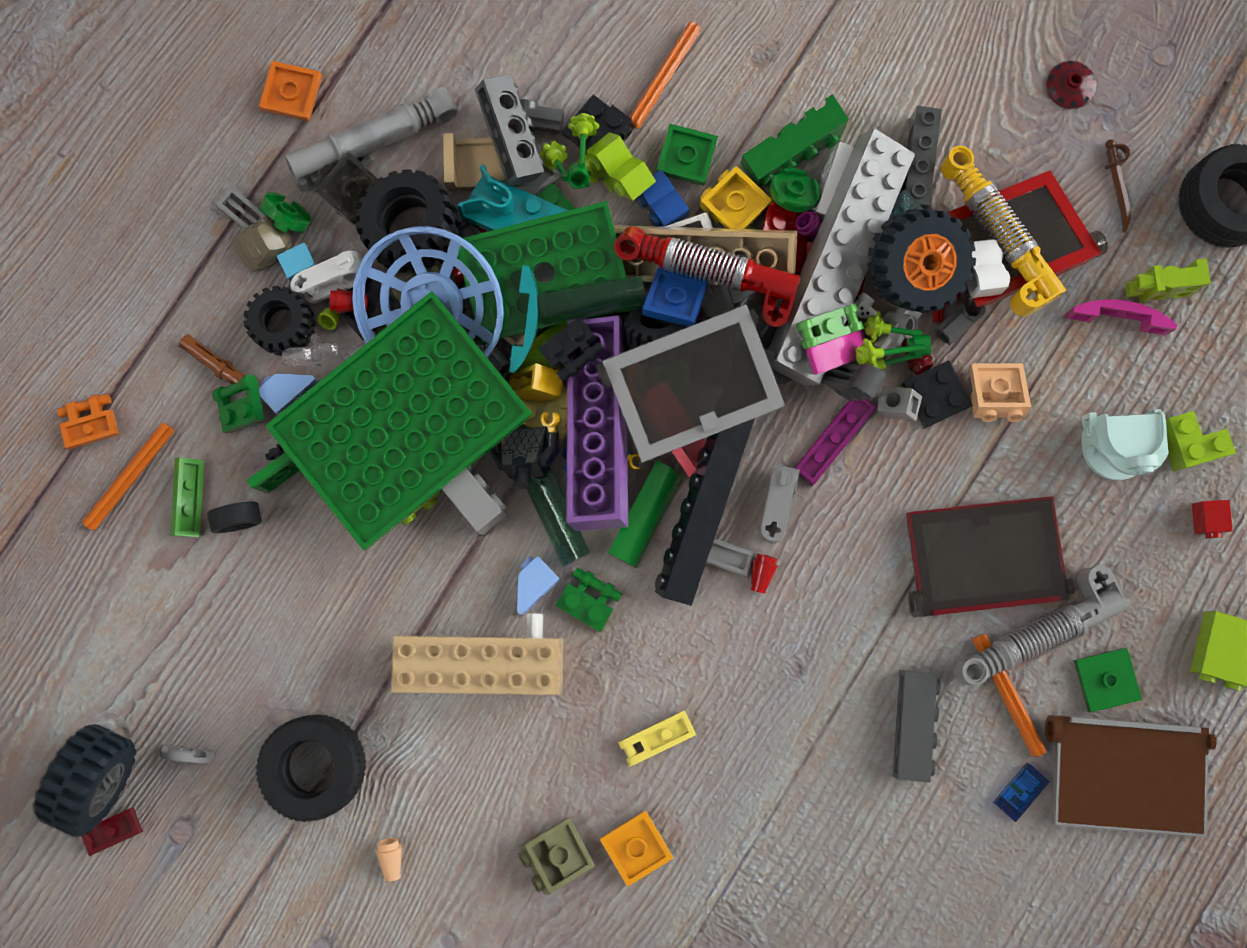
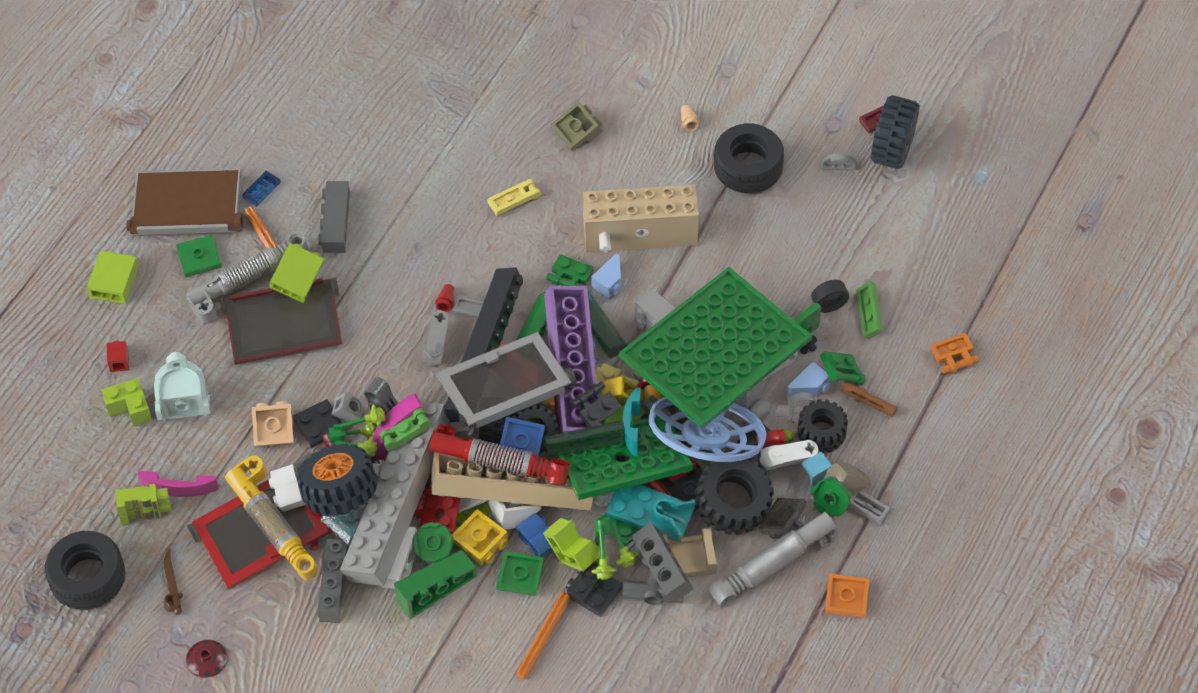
camera: 175 degrees right, 25 degrees down
orange axle [82,423,174,531] -> none
torso [490,412,561,489] -> none
light orange plate [600,809,674,887] -> none
magenta tile [794,400,877,486] -> none
magenta cone [796,211,822,240] -> none
none -> lime brick [269,243,324,303]

